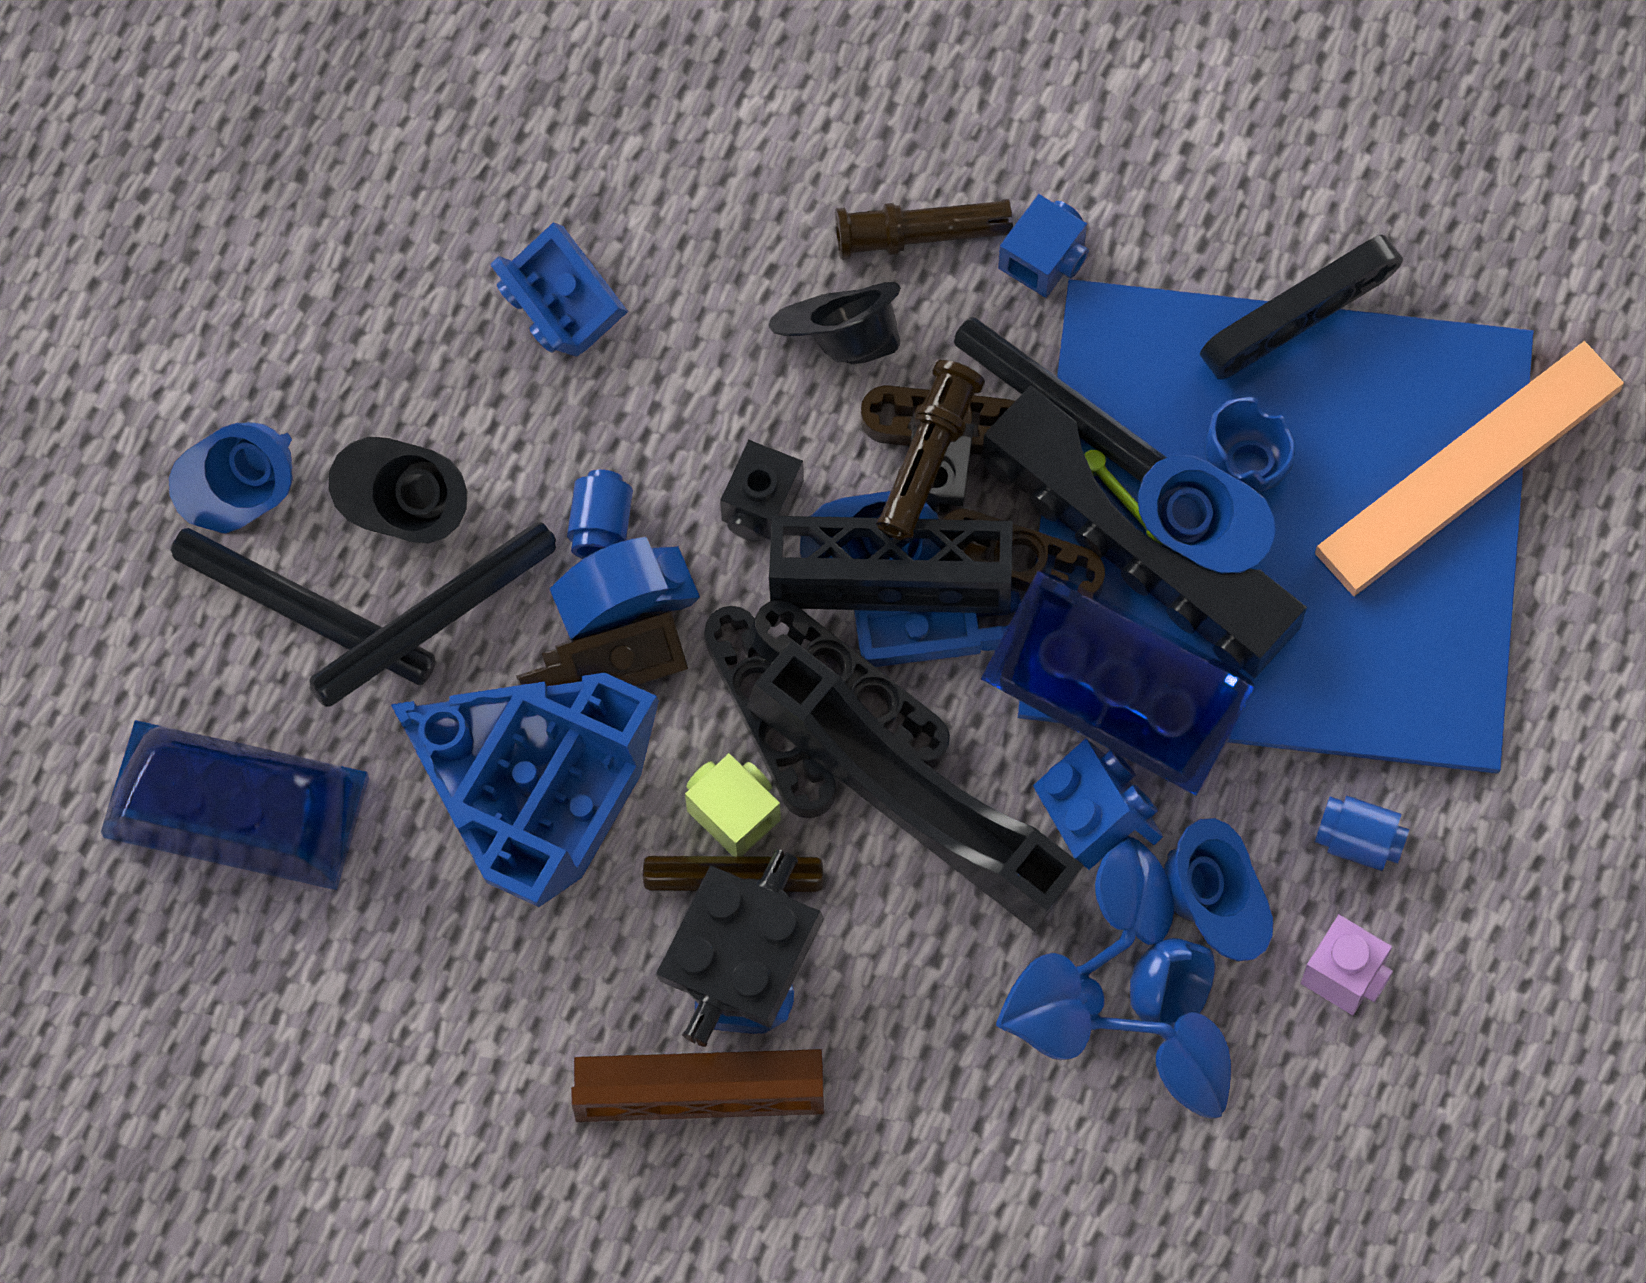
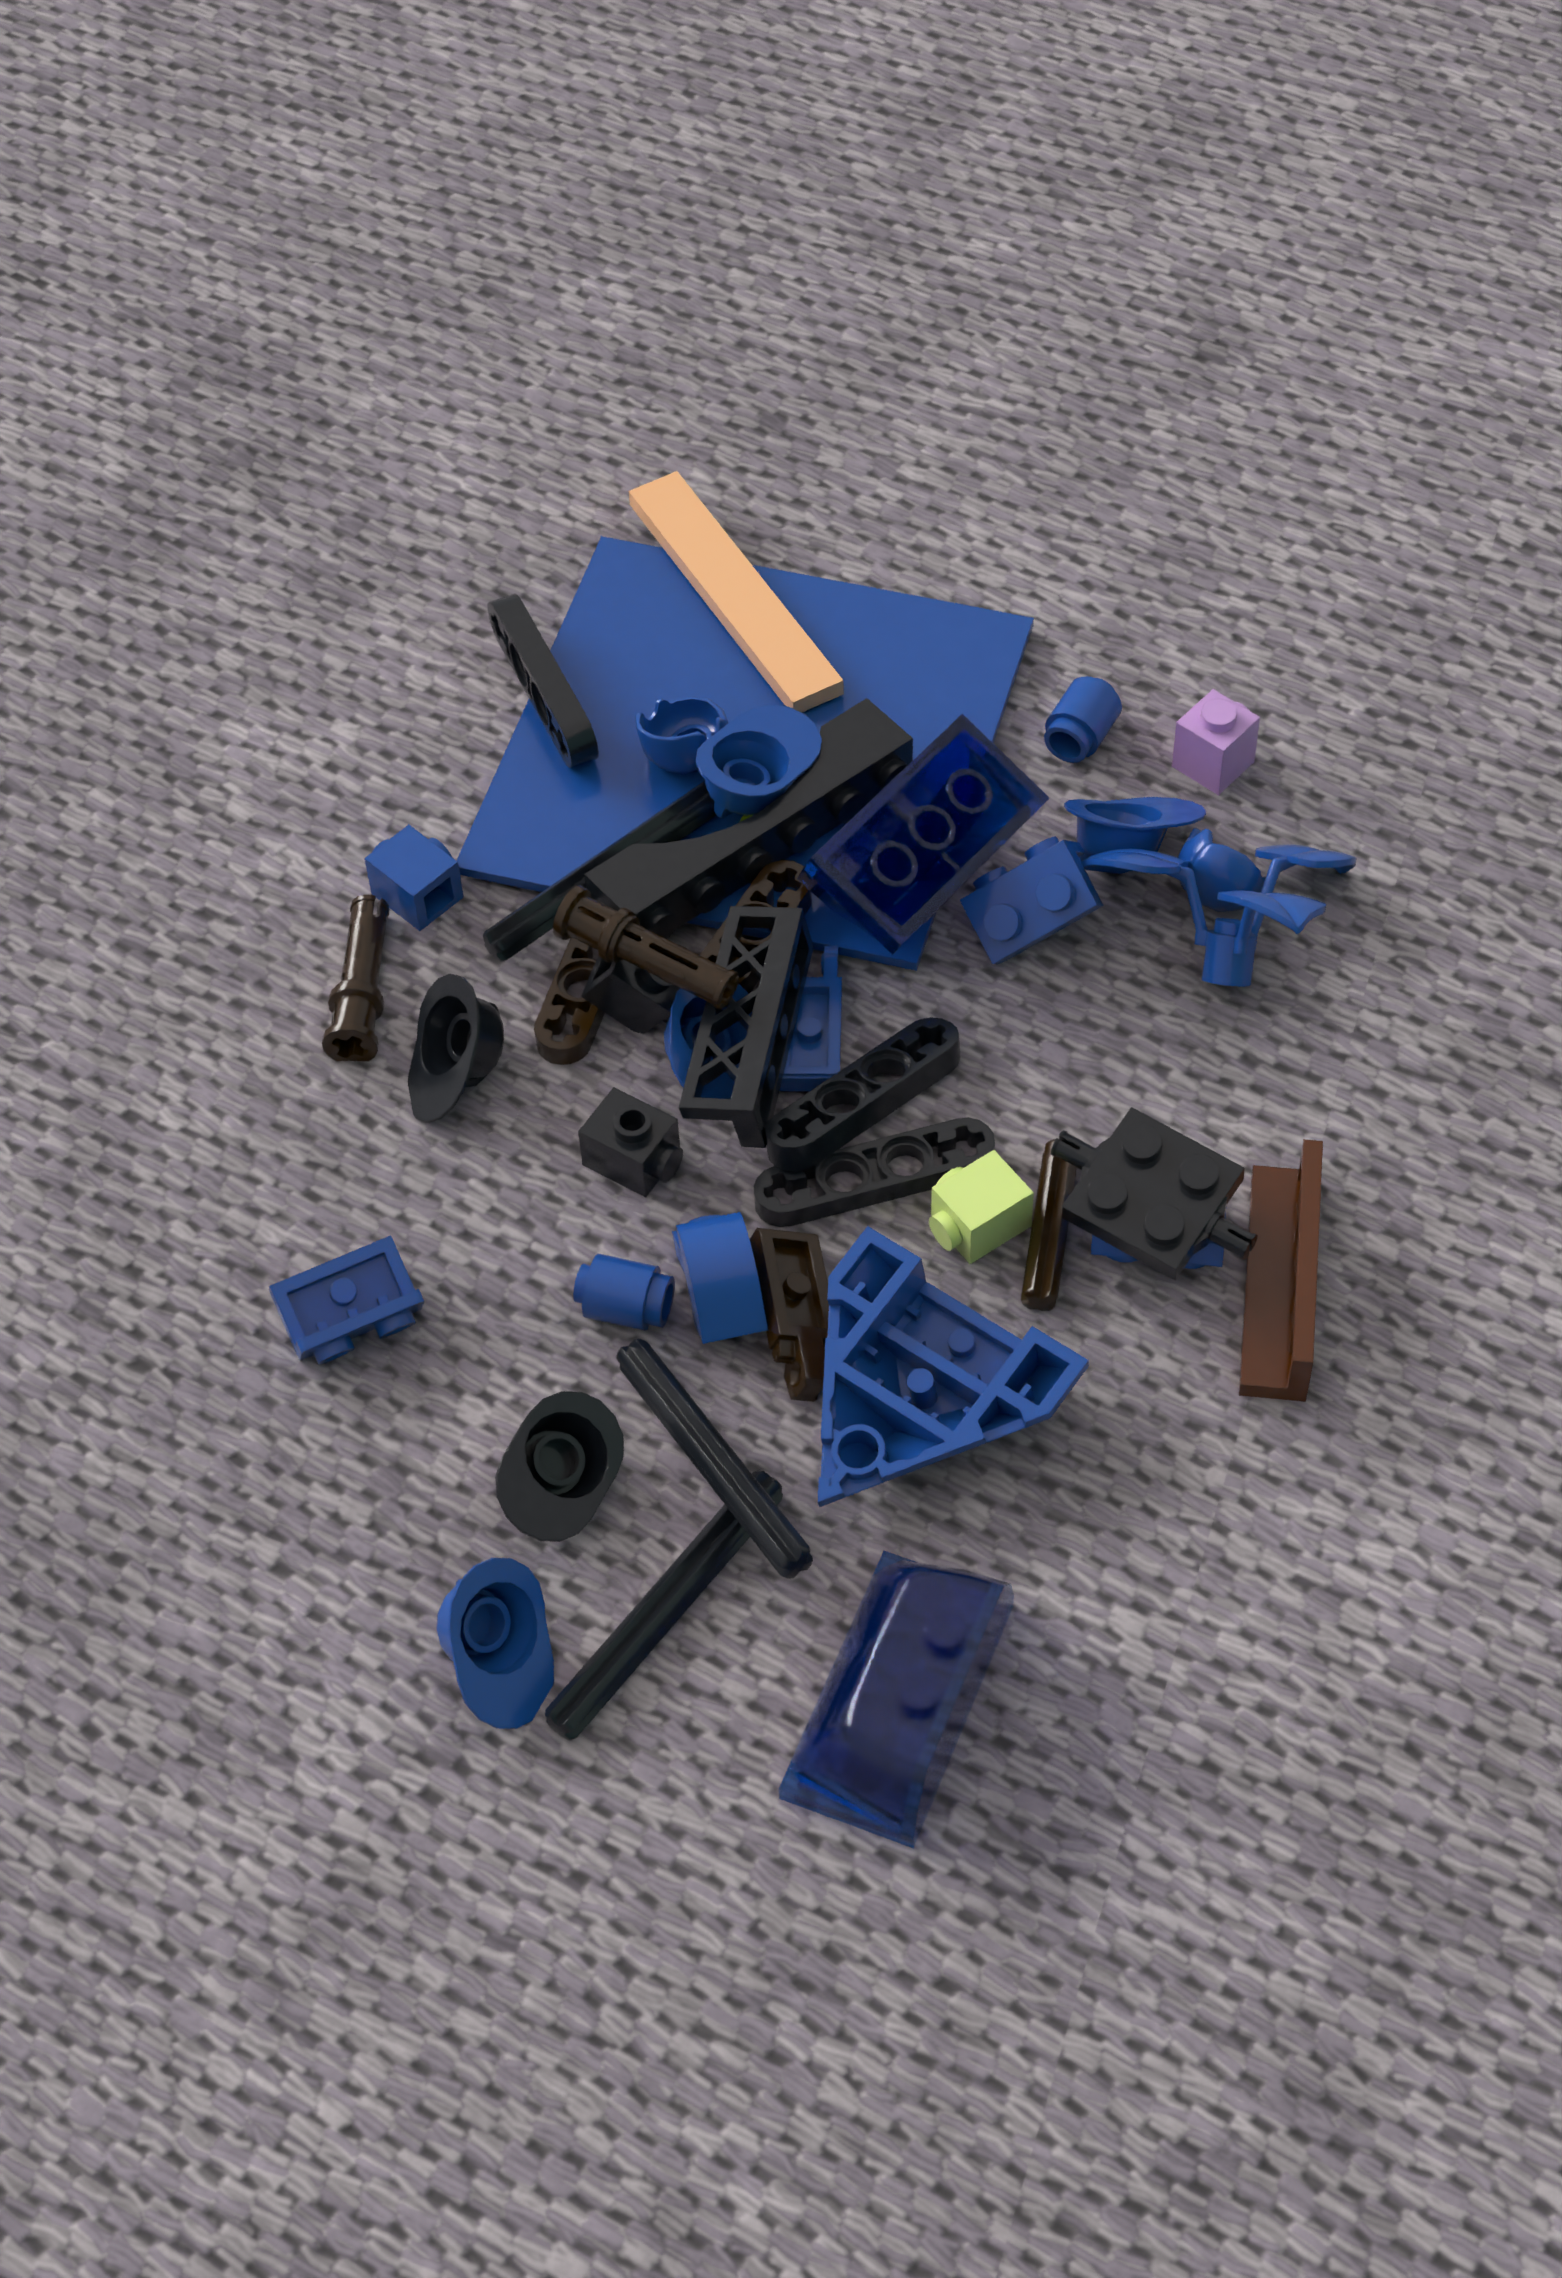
camera: 80 degrees left, 15 degrees down
black arch [747,640,1084,932] -> none

